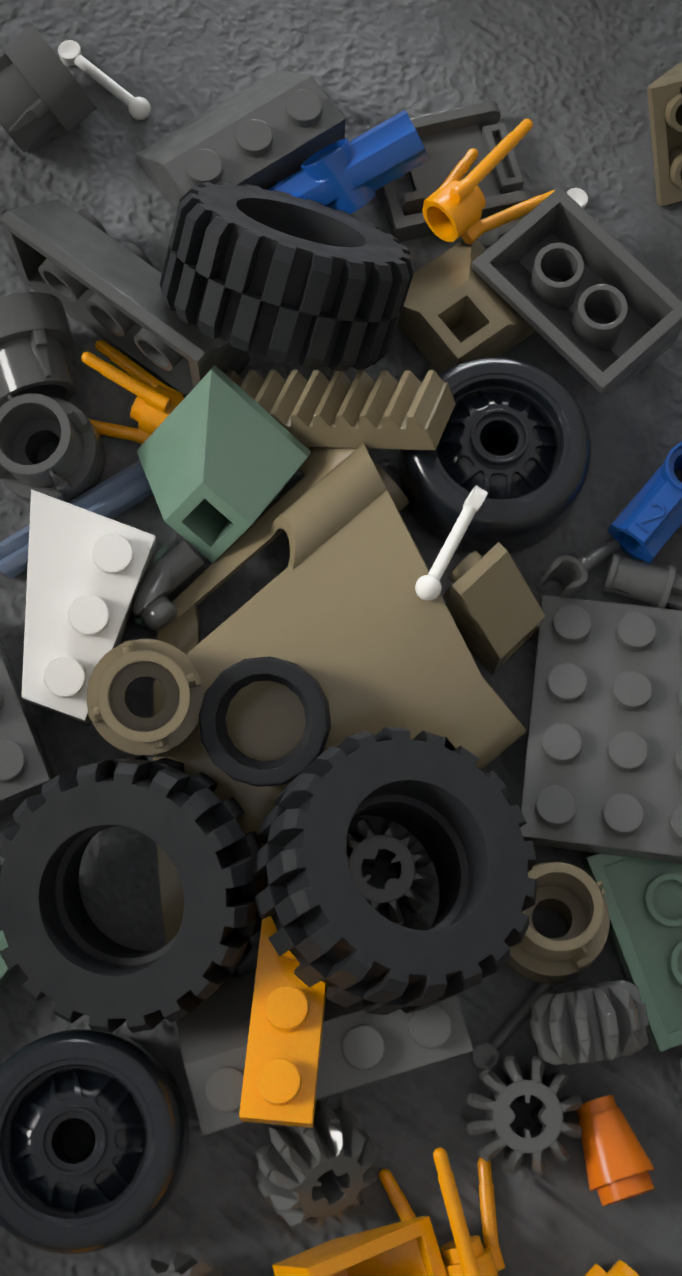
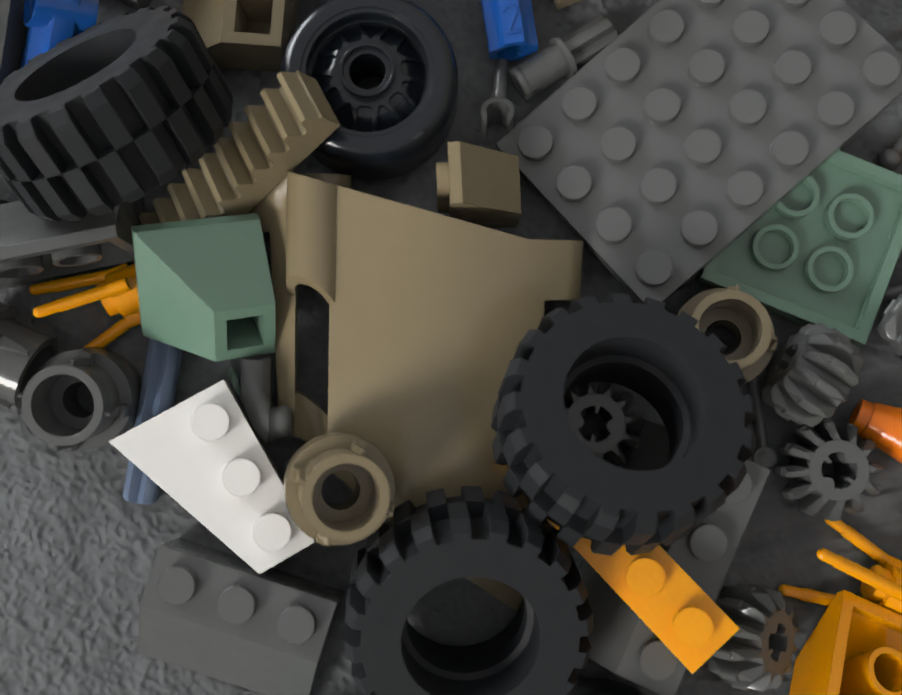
camera: 45 degrees left, 10 degrees up
black tyre [199,656,331,787] -> none
white hinge [415,485,488,601] -> none

